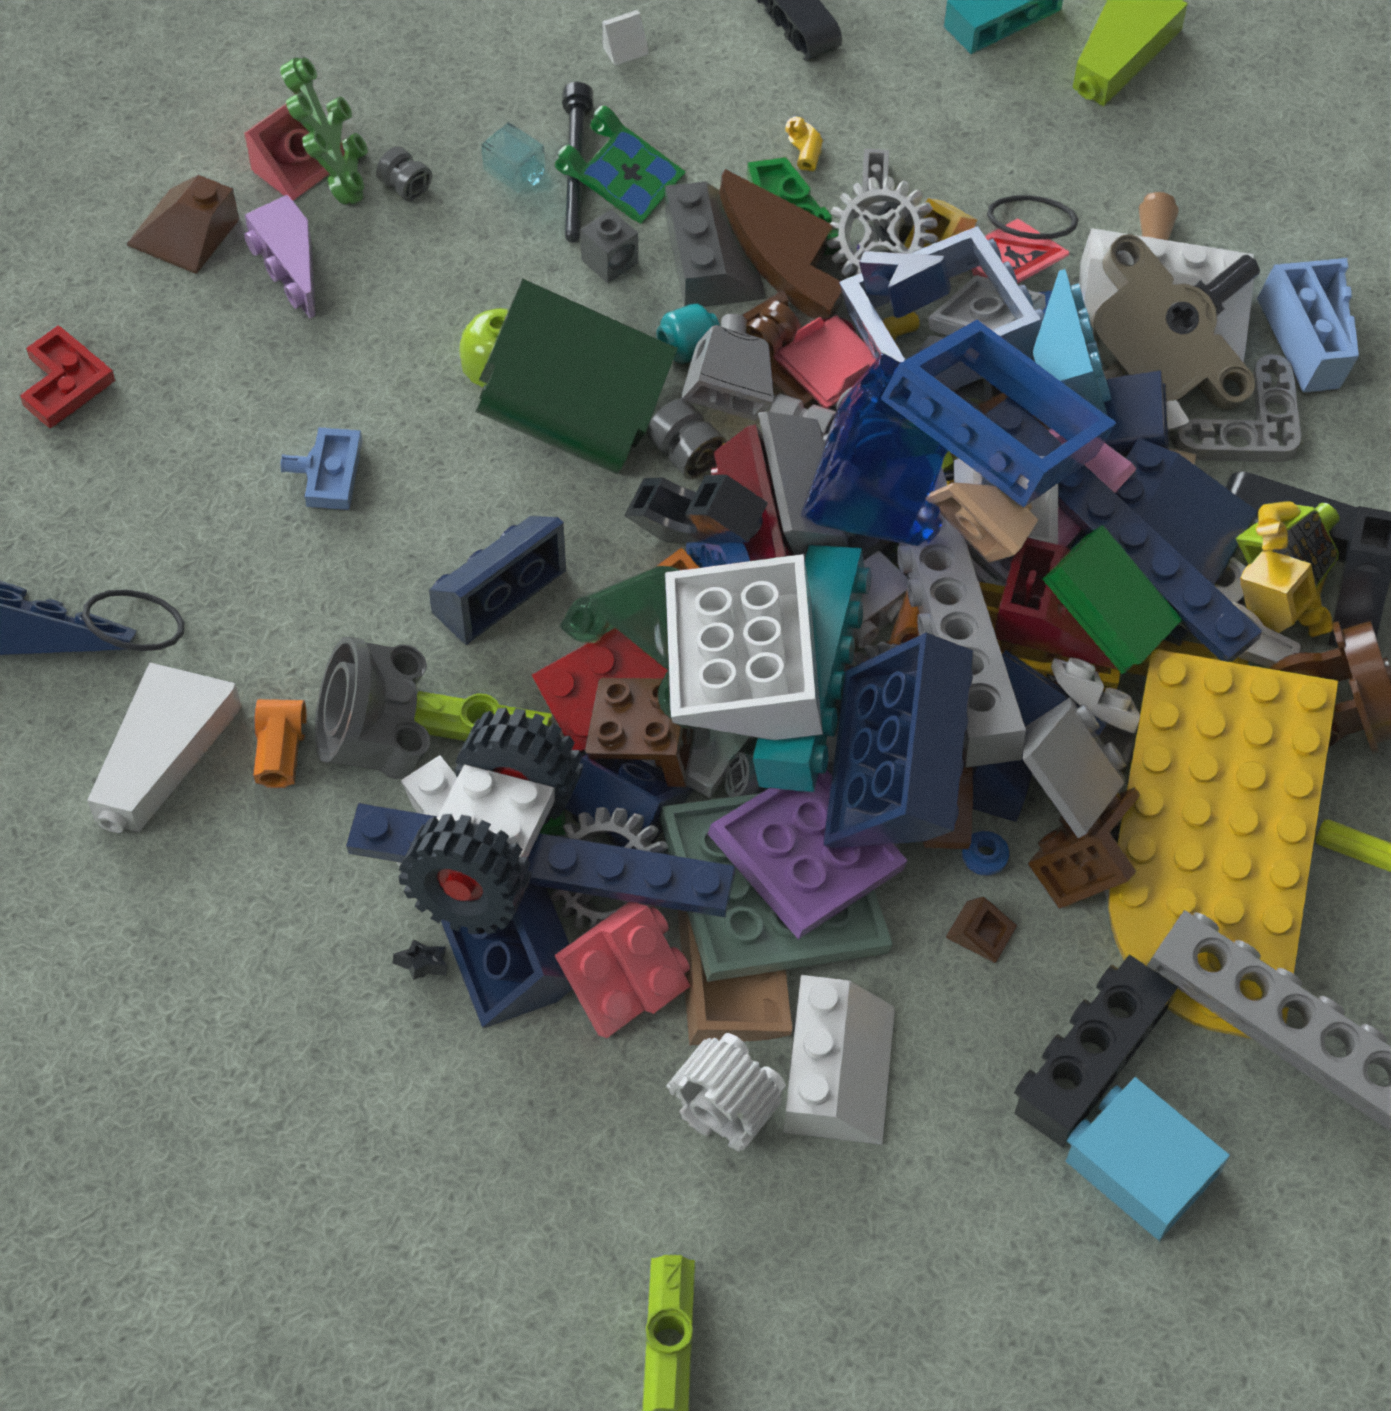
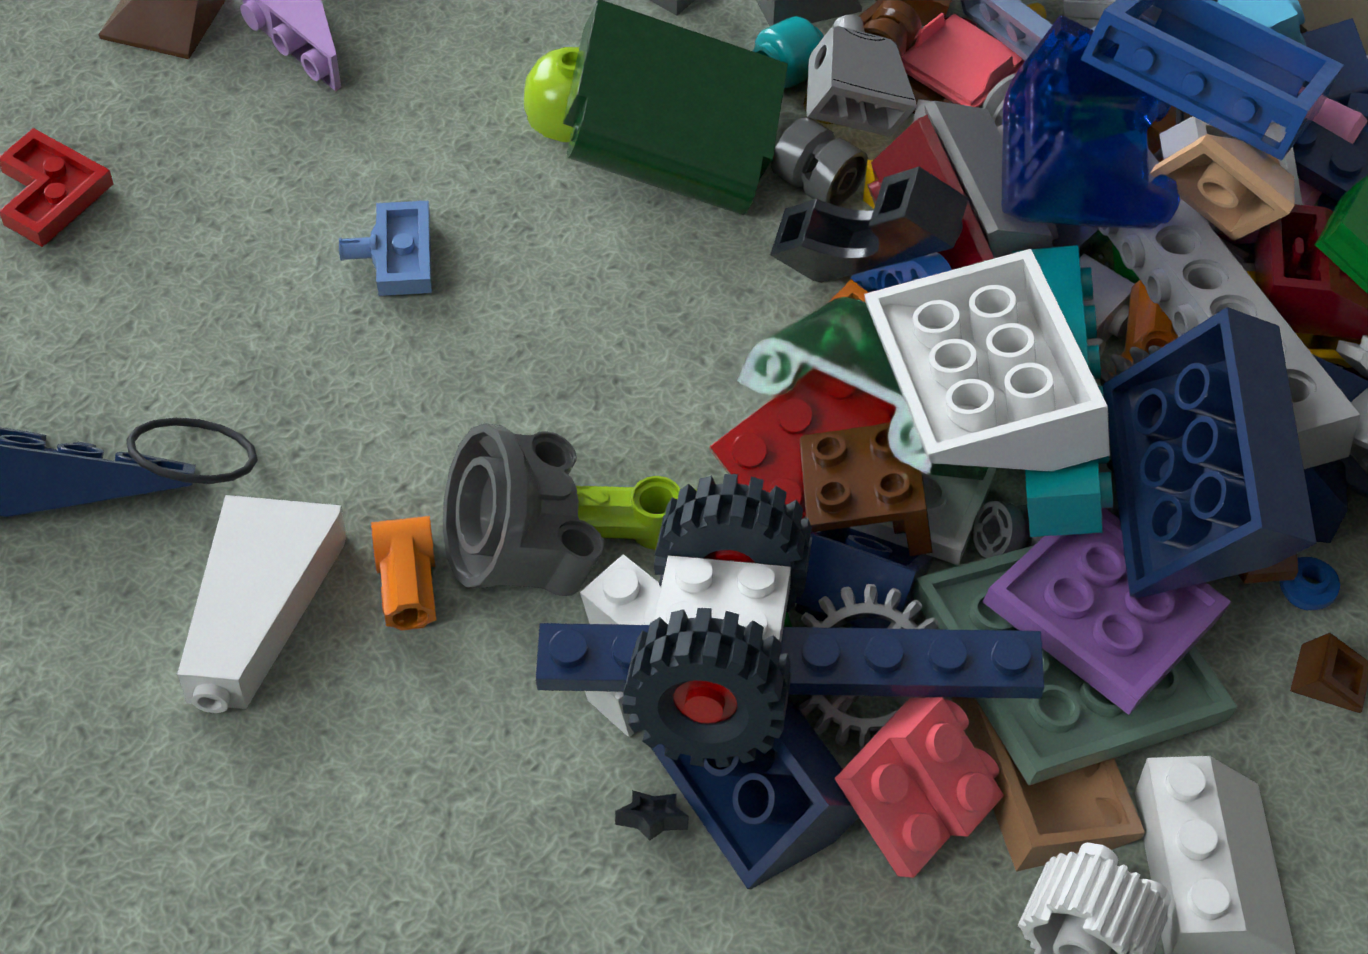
camera: 10 degrees left, 5 degrees down
dark blue slope [429,516,566,645] -> none

